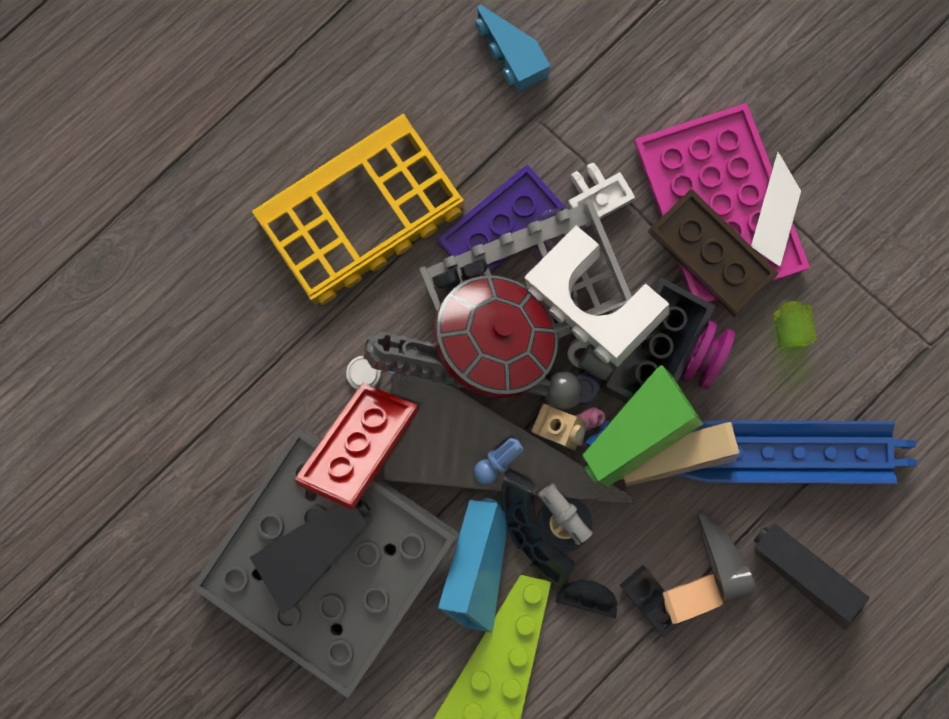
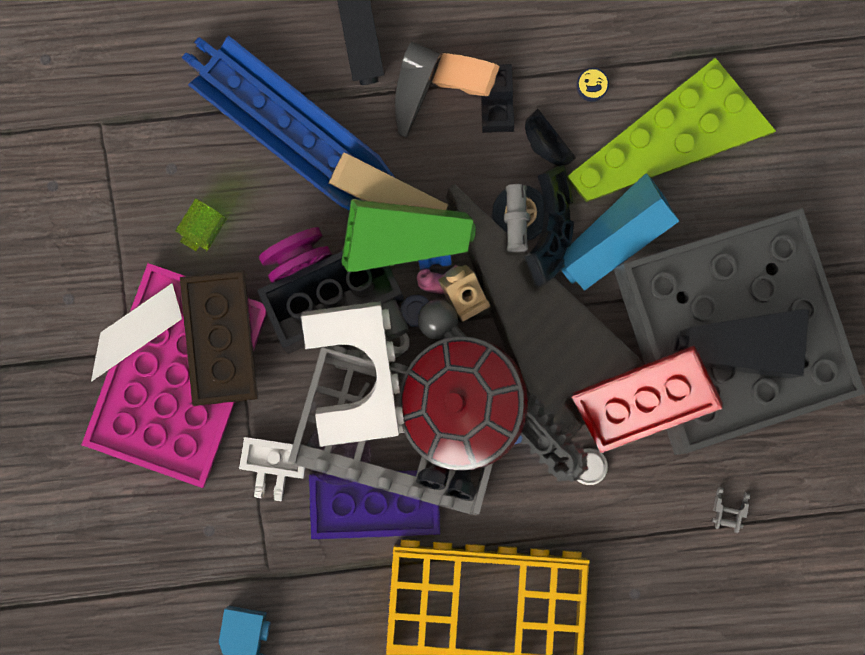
camera: 140 degrees left, 5 degrees up
medium blue axle [474,438,523,484] -> none
none -> tile [576,68,609,102]
none -> light grey piece [712,487,750,533]

